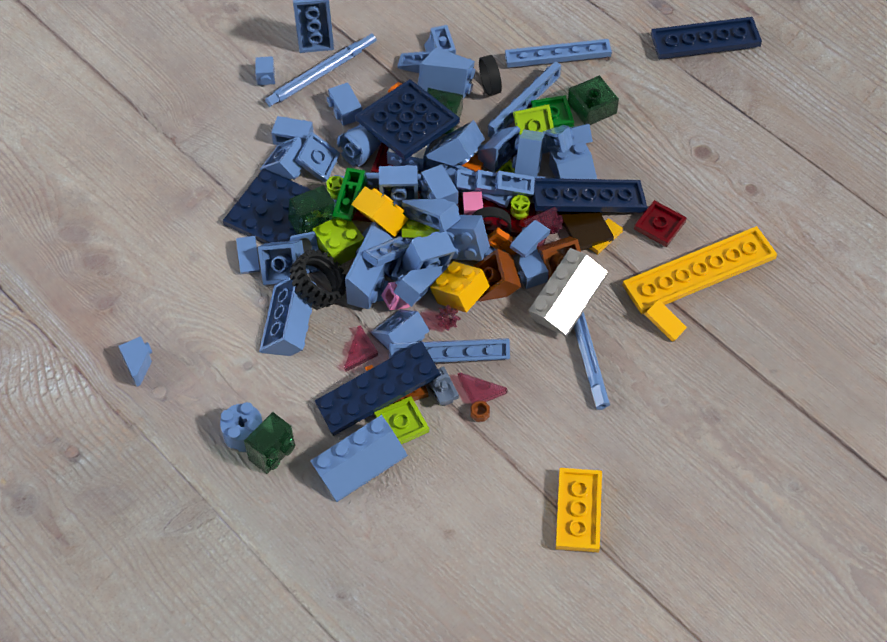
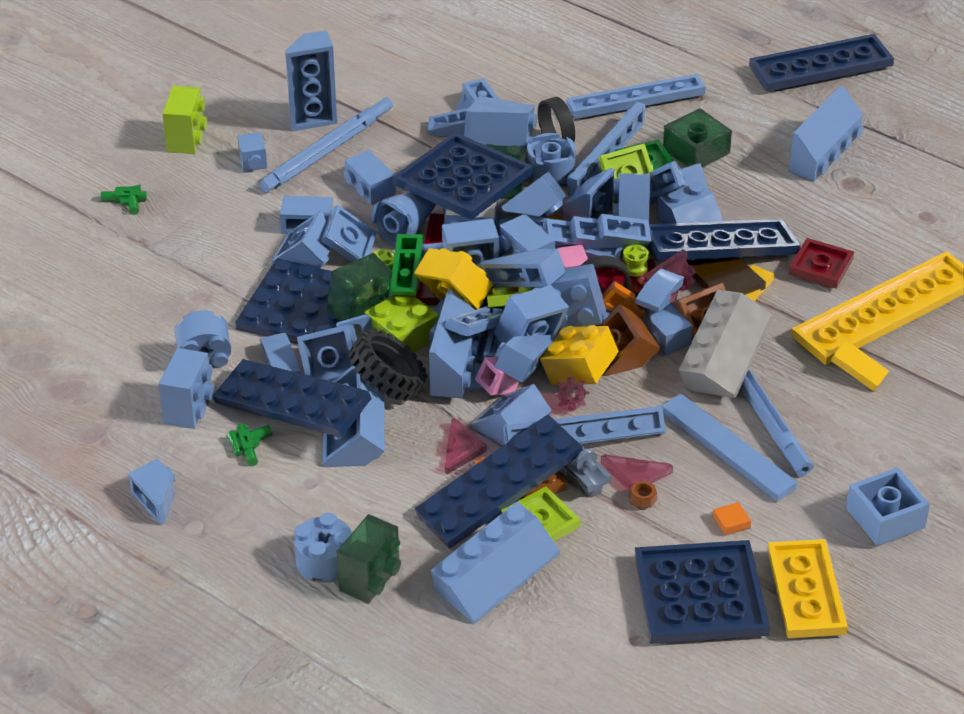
camera: 10 degrees left, 15 degrees down
none -> green piece [101,184,147,215]
none -> medium blue brick [159,348,215,429]
none -> lime brick [162,86,207,154]
none -> medium blue brick [174,310,231,367]
none -> dark blue plate [213,359,372,437]
none -> green piece [226,424,272,466]
none -> medium blue brick [527,133,576,185]
none -> dark blue plate [634,540,770,644]
none -> medium blue tile [661,394,798,502]
none -> orange tile [712,502,751,535]
none -> medium blue slope [789,86,864,182]
none -> medium blue brick [846,467,930,546]

